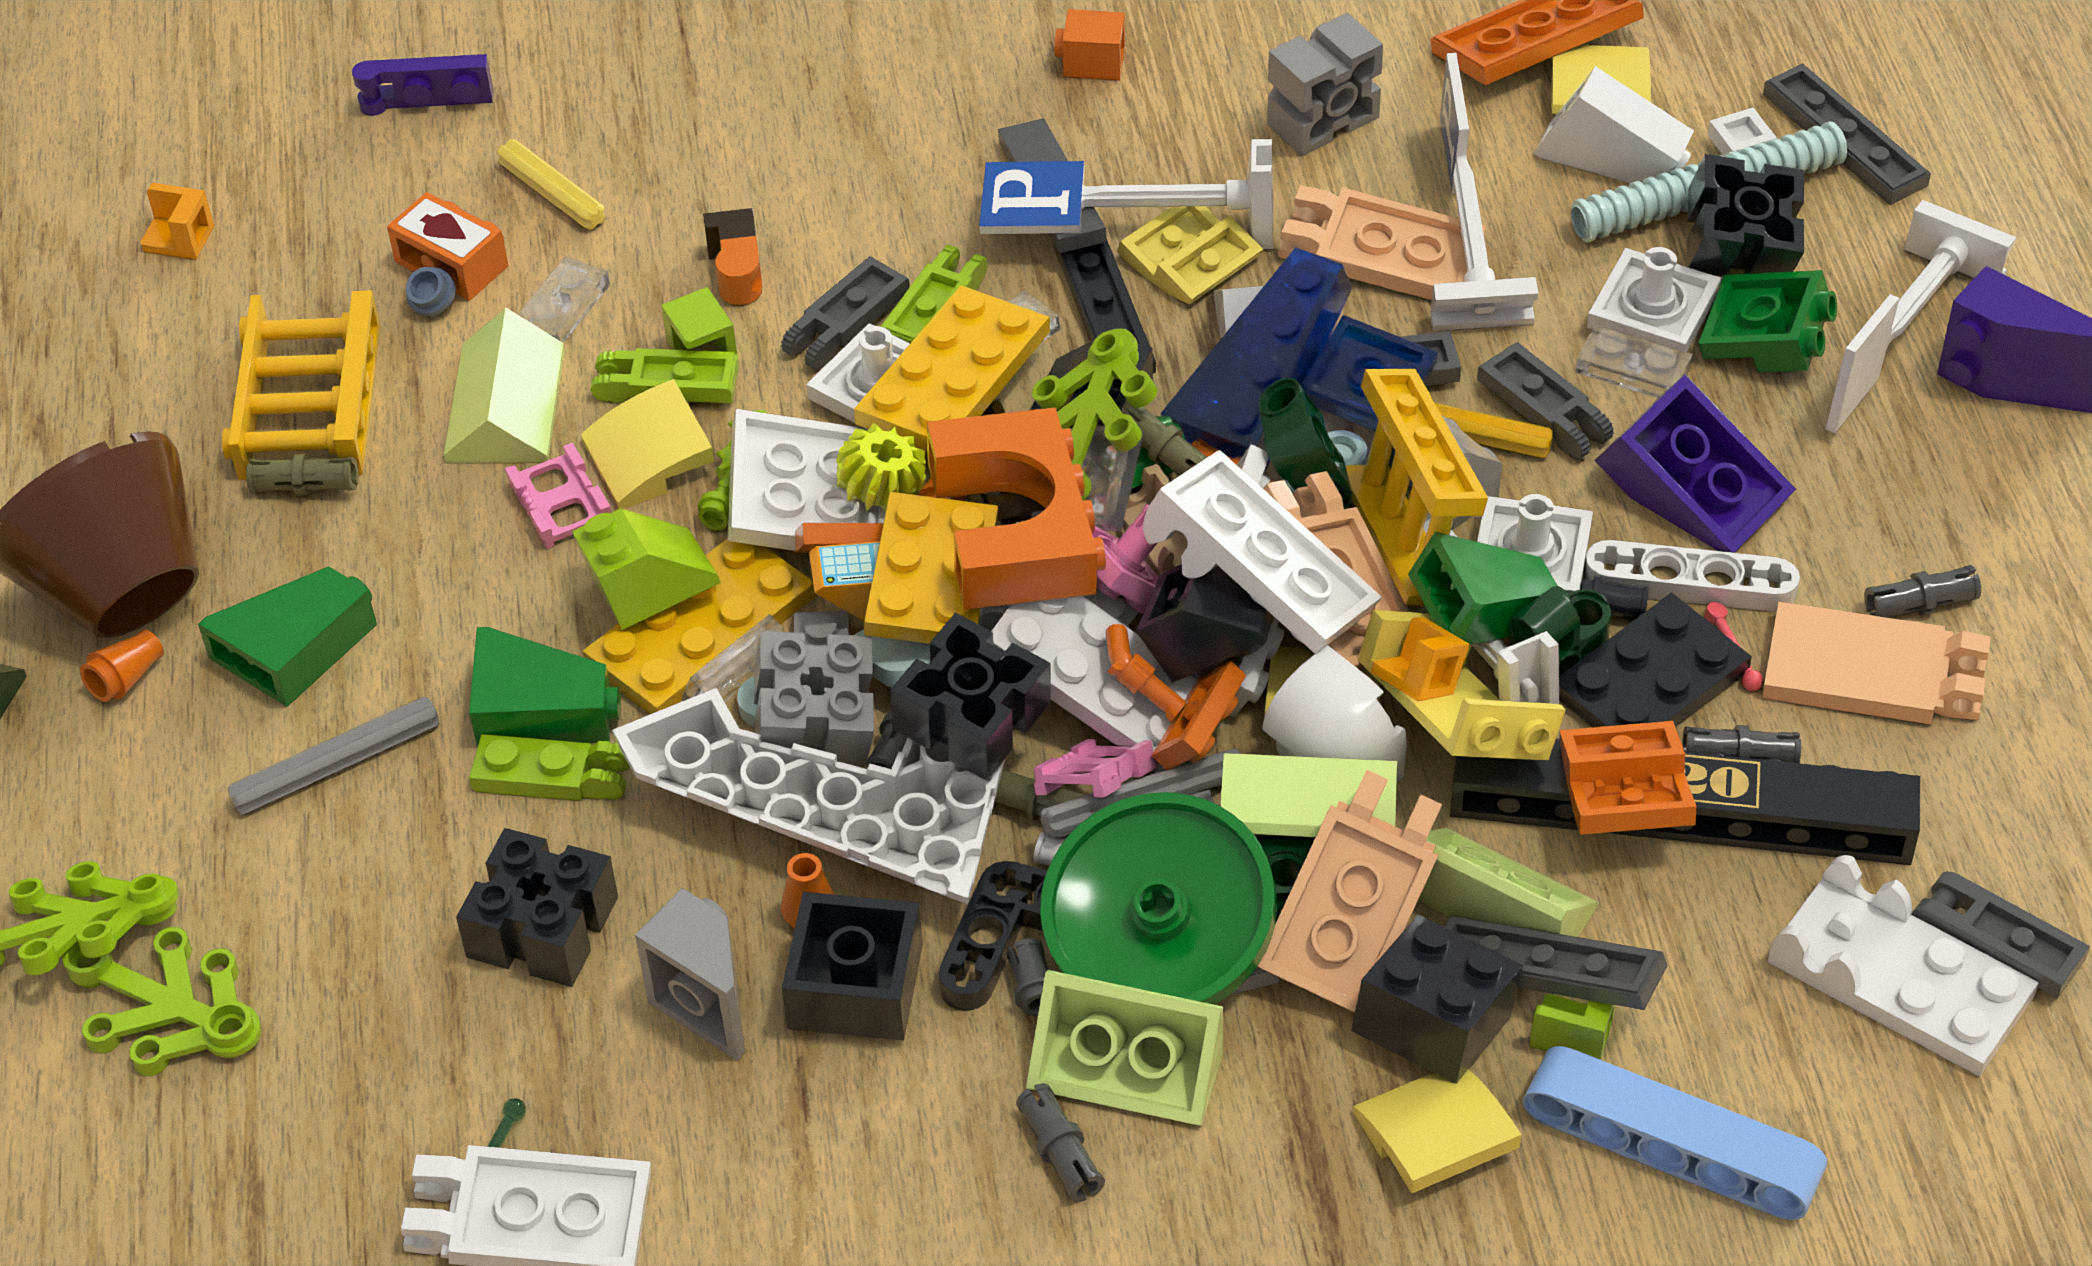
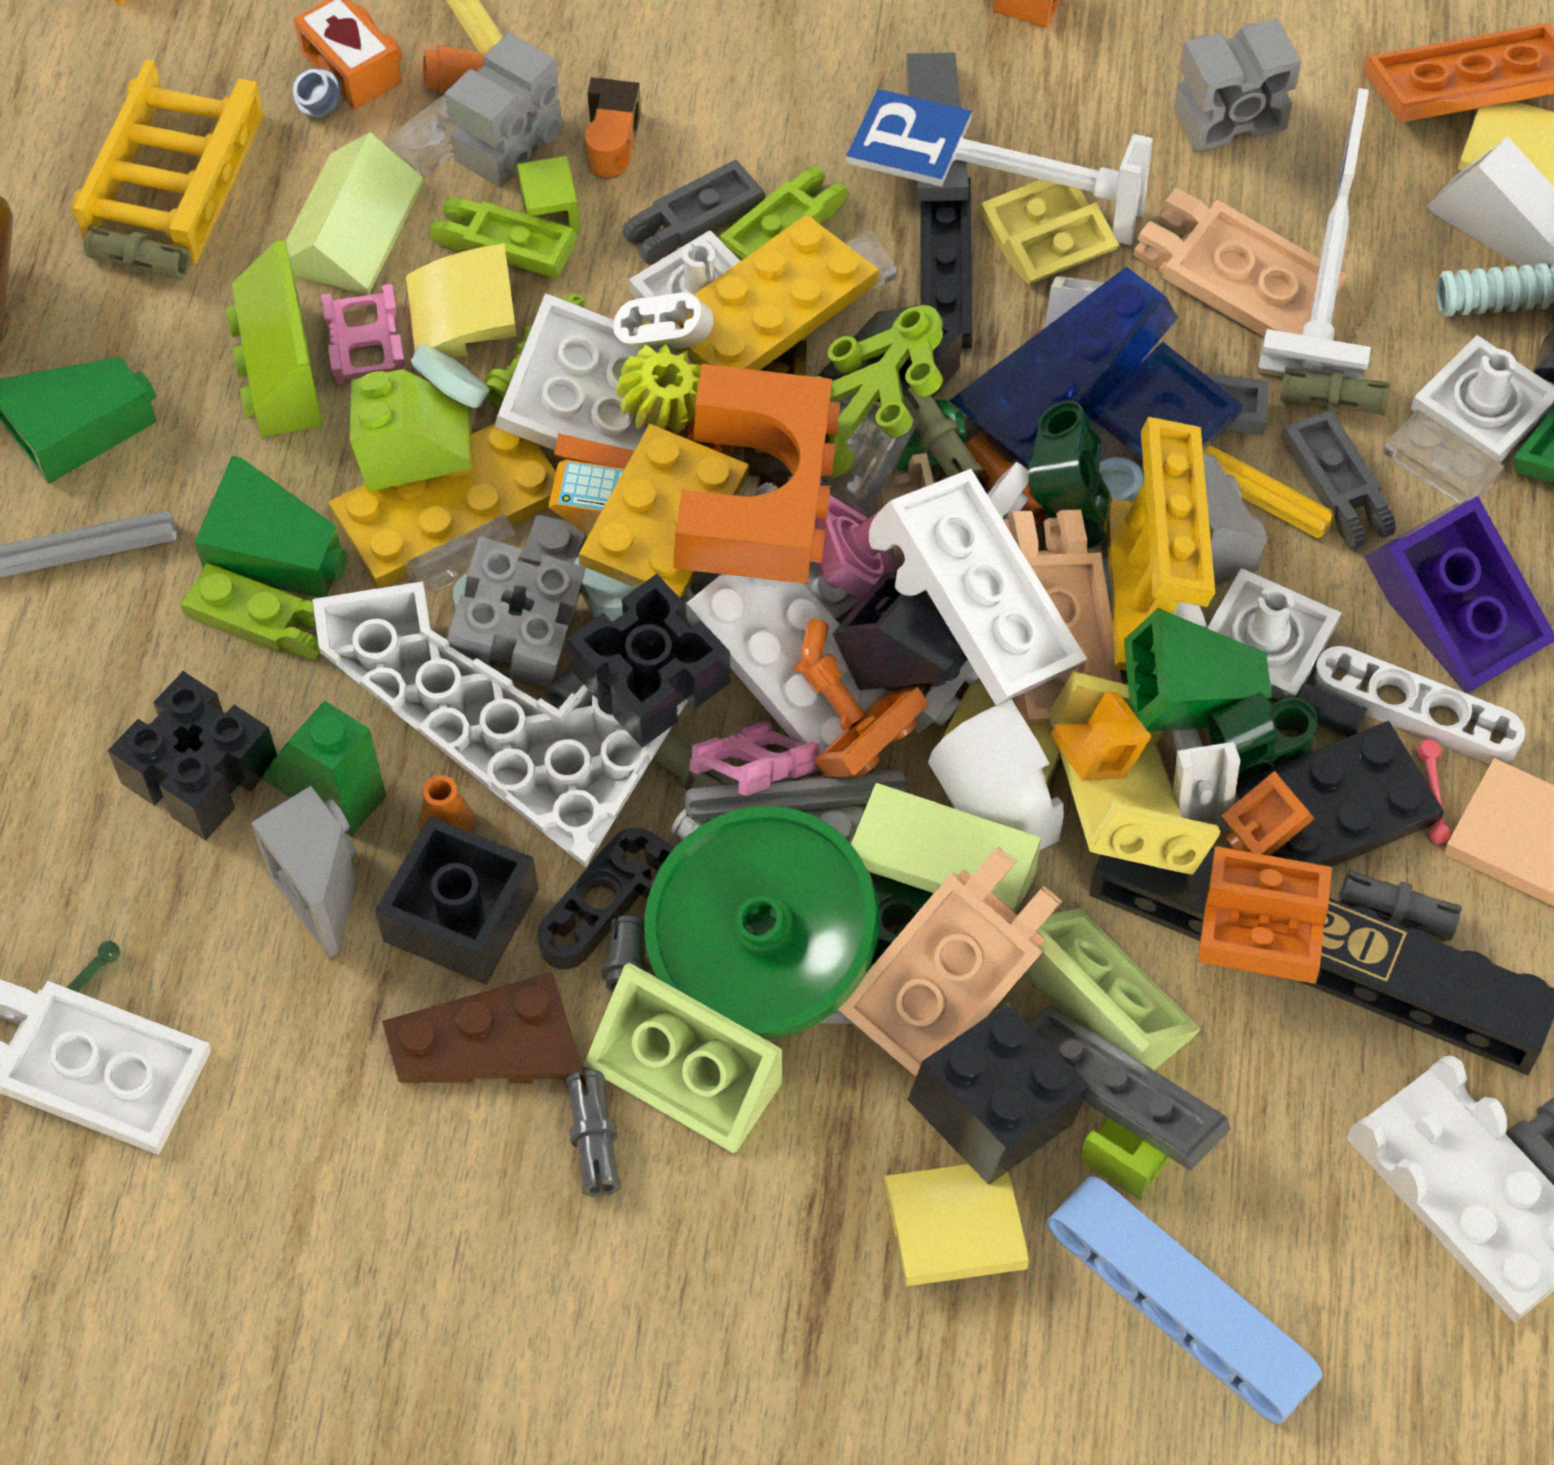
camera: 15 degrees right, 10 degrees up
none -> lime slope [226,240,323,438]
none -> green slope [262,700,386,837]
none -> reddish brown wing [382,972,586,1084]
none -> light aqua tile [411,344,490,408]
none -> orange cone [423,45,484,94]
none -> light grey brick [444,32,562,188]
none -> white beam [613,293,714,352]
none -> orange bracket [1221,771,1315,856]
none -> olive pin [1280,367,1391,416]

